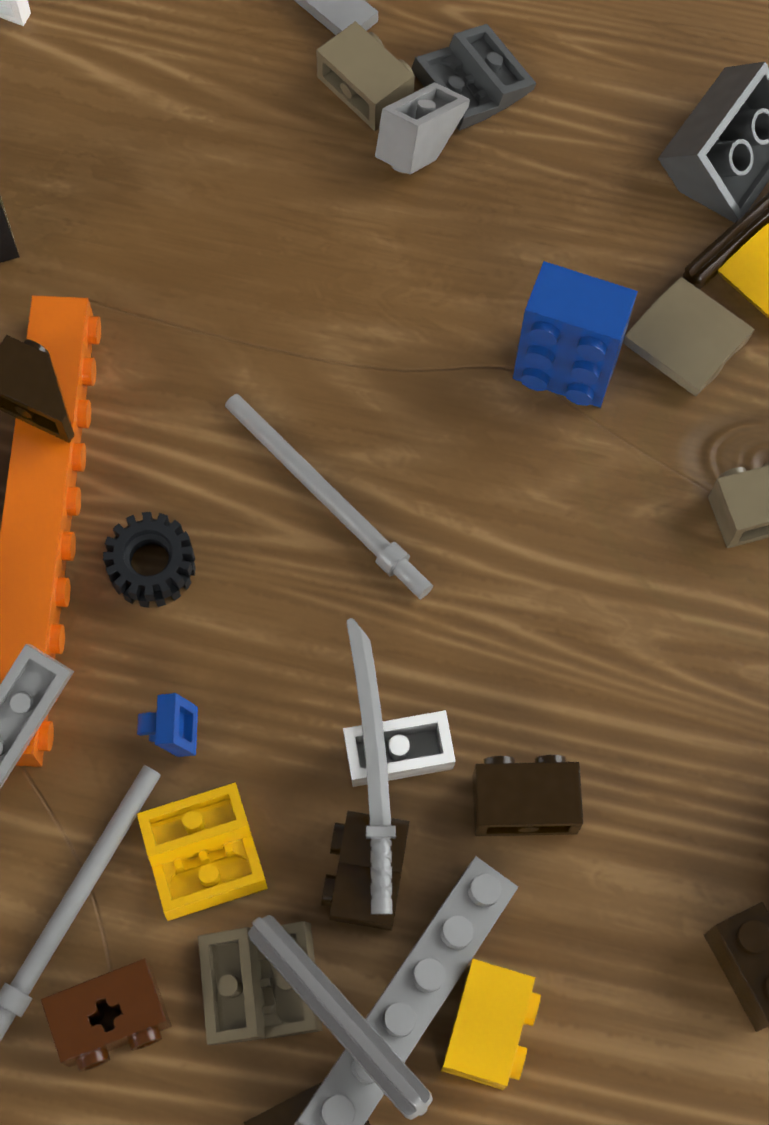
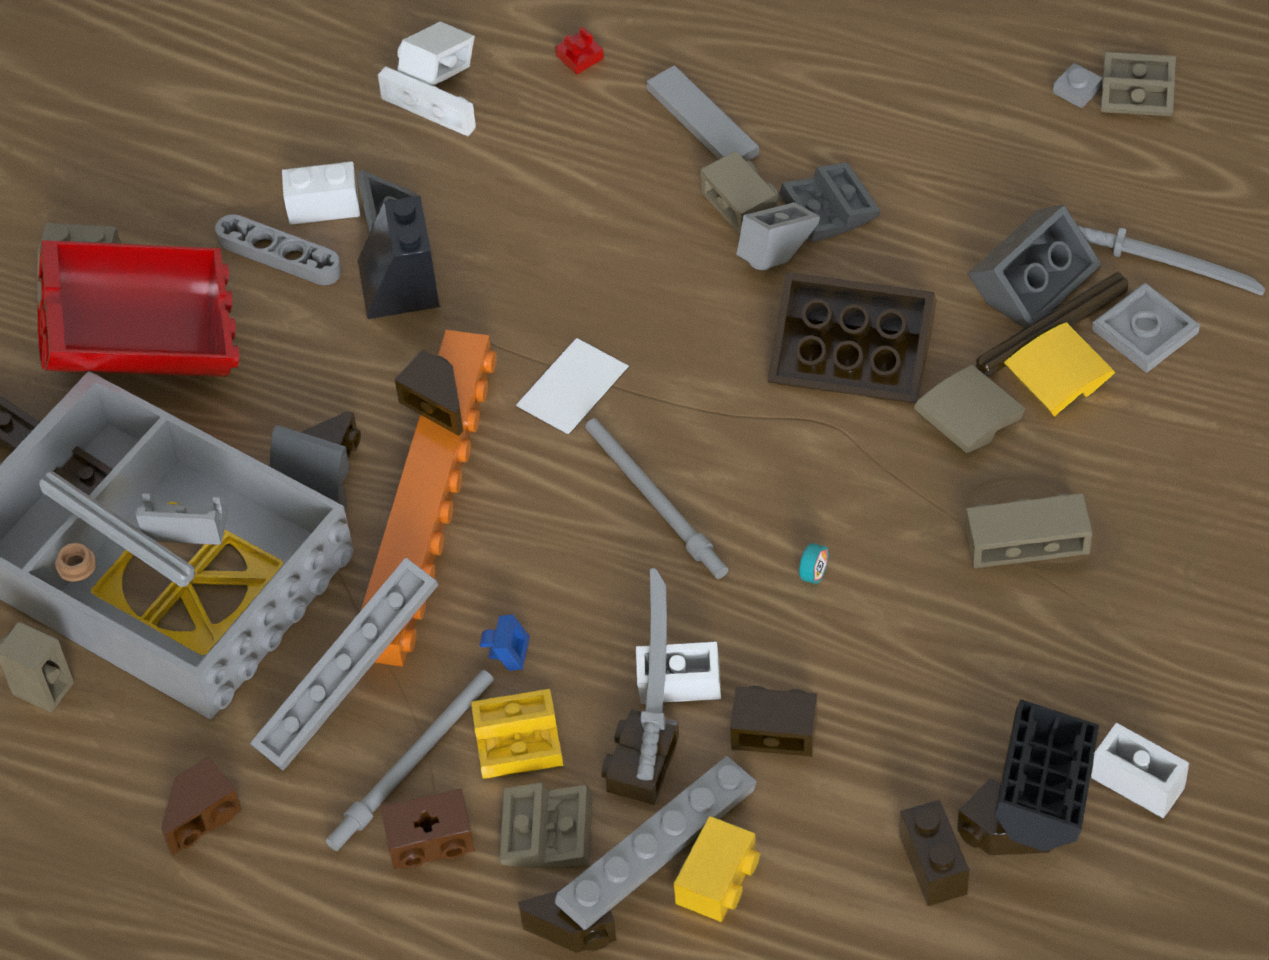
camera: 15 degrees right, 15 degrees down
black tyre [103,512,196,608] -> none
light grey axle [248,915,433,1120] -> none
blue brick [513,261,638,408] -> none
none -> white sticker [516,338,629,434]
none -> dark brown slope [768,272,937,404]
none -> teal tile [799,543,829,584]

